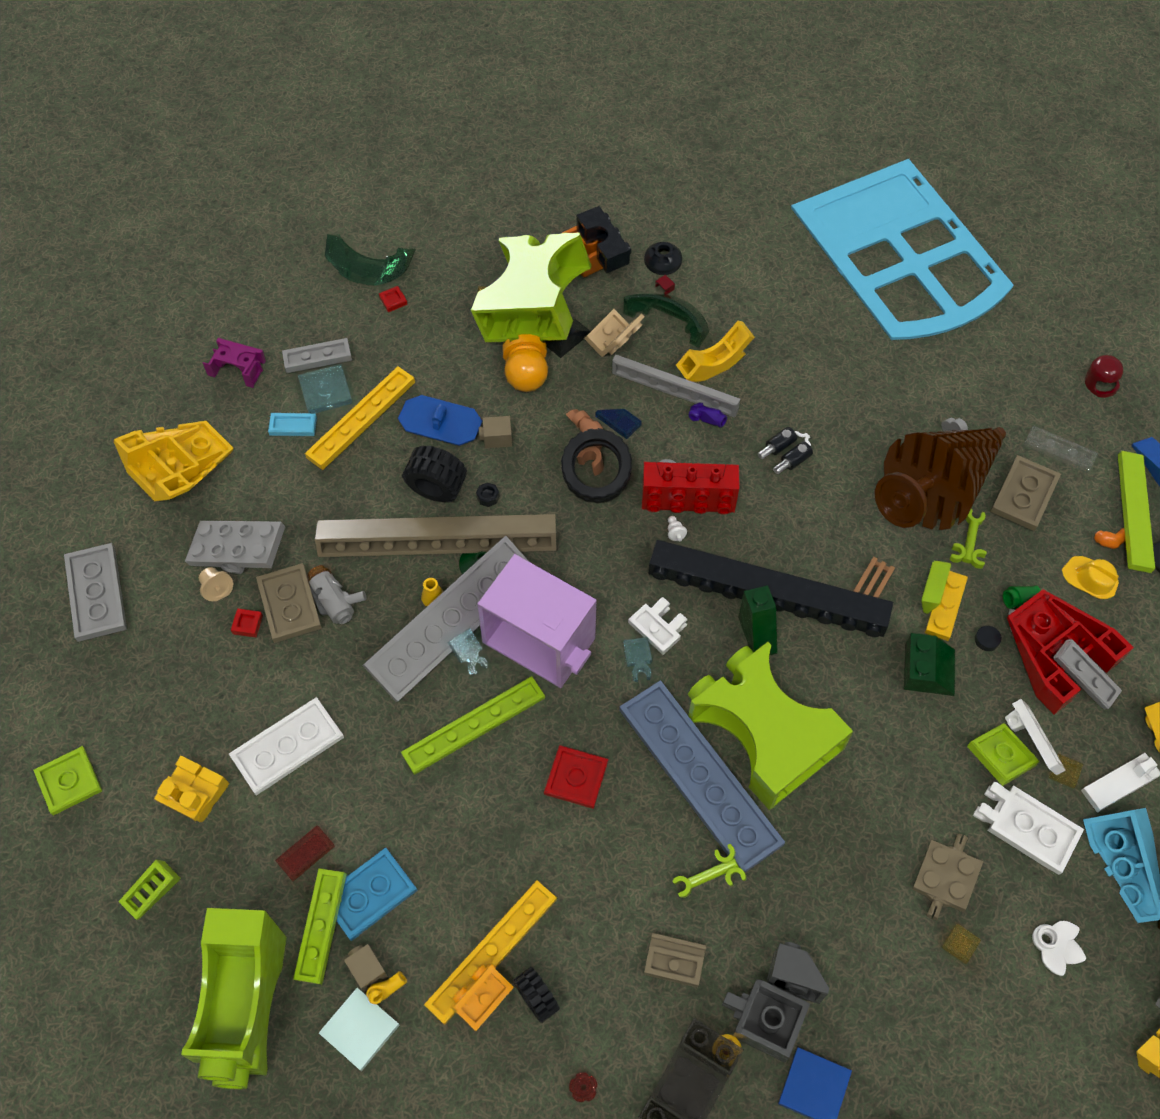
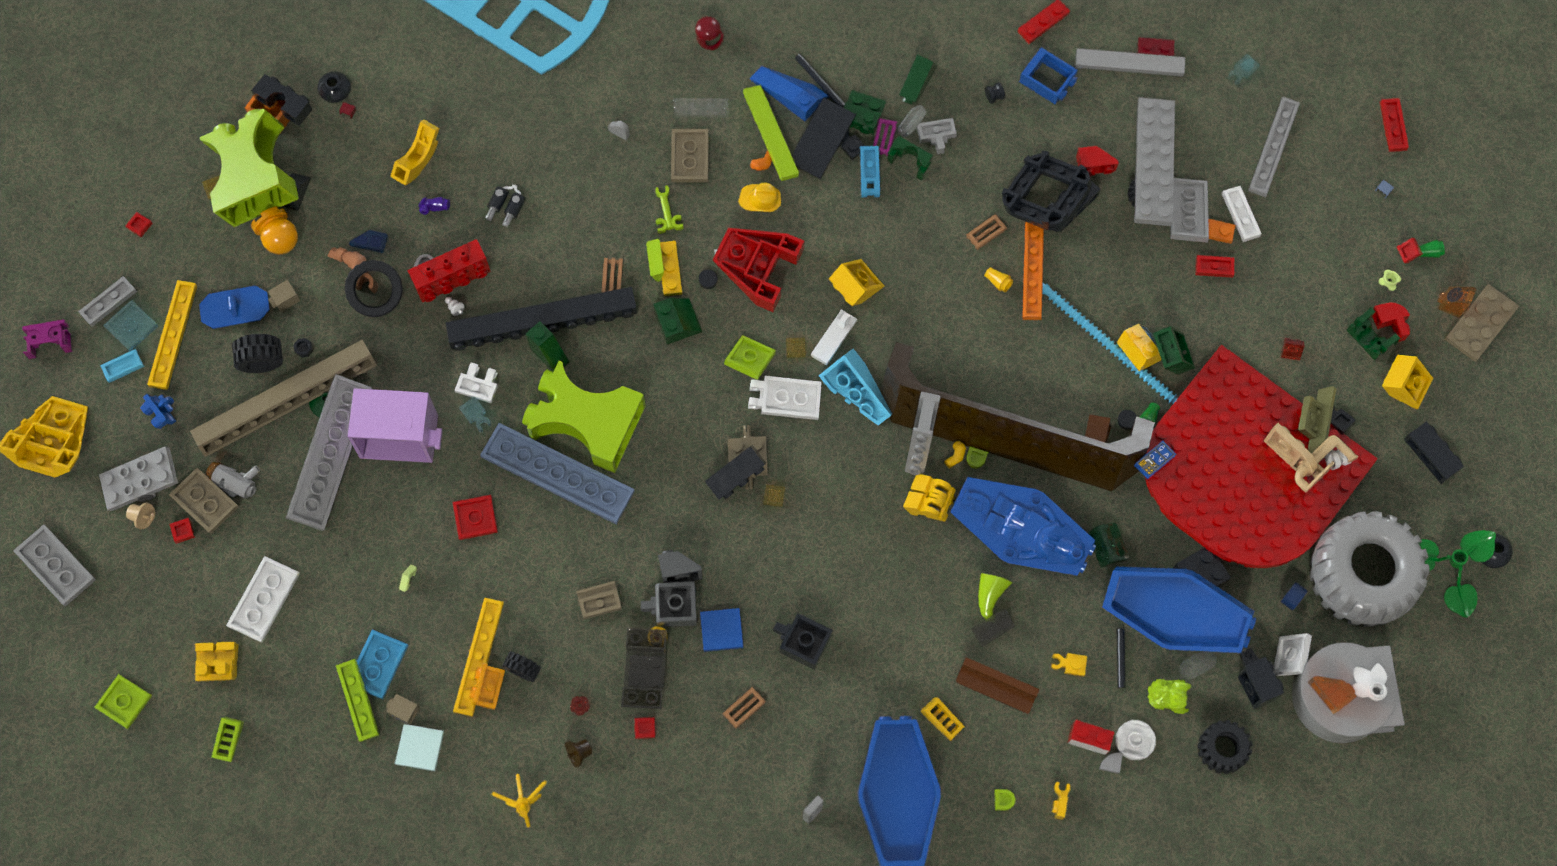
camera: 30 degrees left, 10 degrees up
lime brick [181,908,287,1089] -> none
clear red tile [275,825,335,882] -> none
clear green windscreen [325,234,416,285] -> none
yellow arm [366,971,407,1004] -> none
lime tile [401,676,545,775] -> none
yellow cone [421,578,444,606] -> none
clear light blue plate [447,628,488,675] -> none
tan bracket [584,309,644,357] -> none
light grey tile [612,355,740,417] -> none
clear green windscreen [623,293,710,348] -> none
lime bar [673,844,747,898] -> none
reddish brown plant [875,427,1006,530] -> none
green cone [1002,585,1041,610] -> none
white hinge [1005,699,1065,775] -> none
white plate [1032,921,1086,976] -> none
light grey tile [1053,639,1122,709] -> none
none -> blue hips [140,394,176,429]
none -> yellowish green tile [399,565,417,592]
none -> black brick [705,445,766,499]

